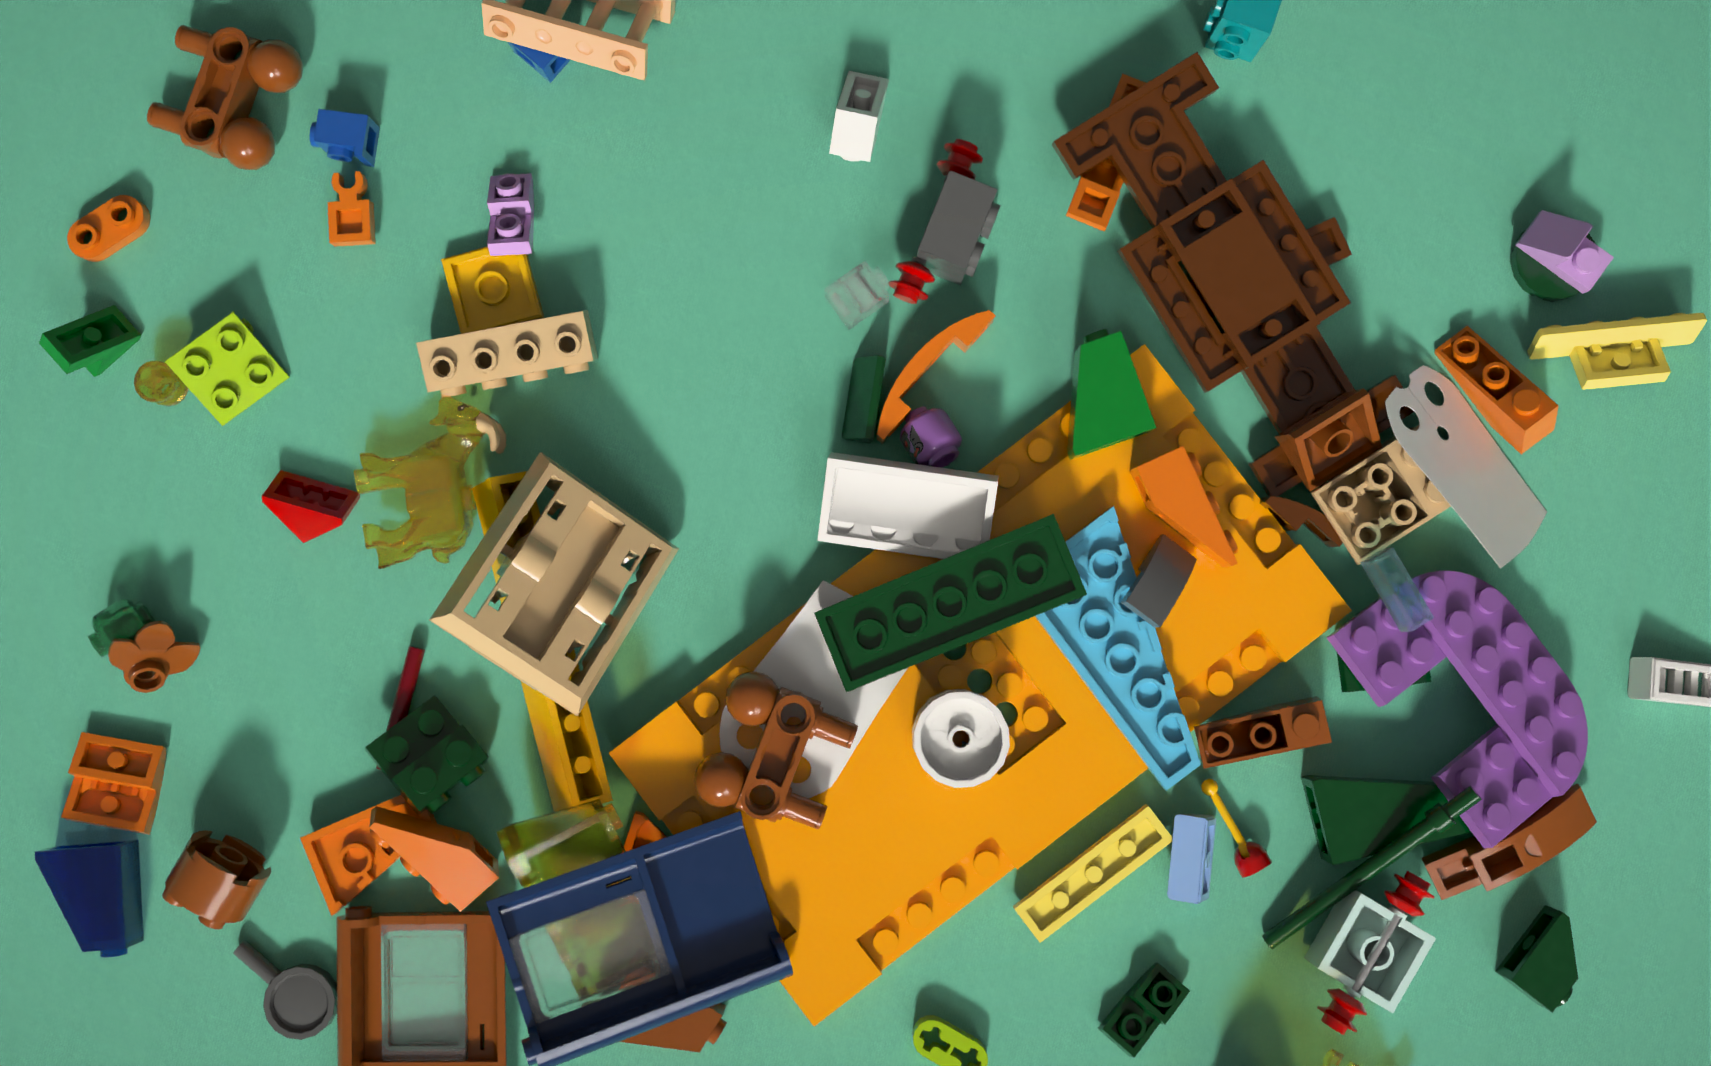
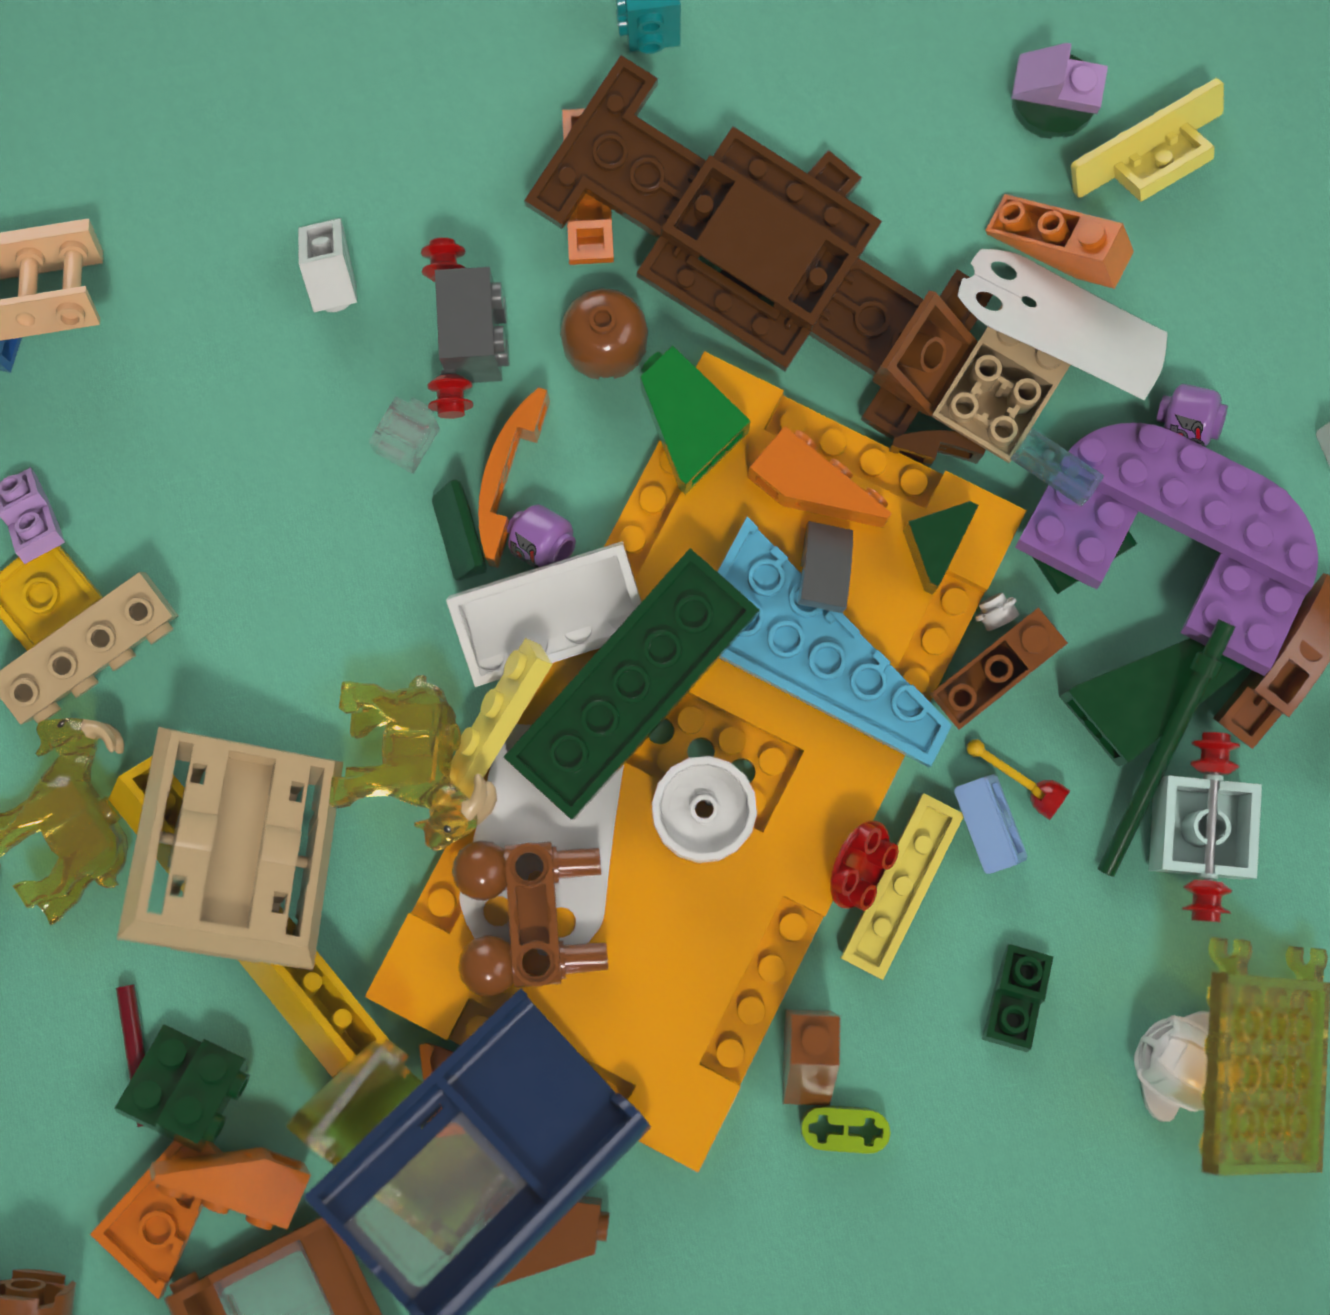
camera: 25 degrees left, 5 degrees down
none -> clear yellow animal [329,675,497,851]
none -> light yellow plate [434,638,553,817]
none -> dark orange cylinder [560,288,648,379]
none -> dark orange slope [783,1009,840,1106]
none -> red dish [830,820,899,911]
none -> dark green slope [903,501,979,595]
none -> white plate [975,592,1020,631]
none -> medium lavender head [1157,384,1228,447]

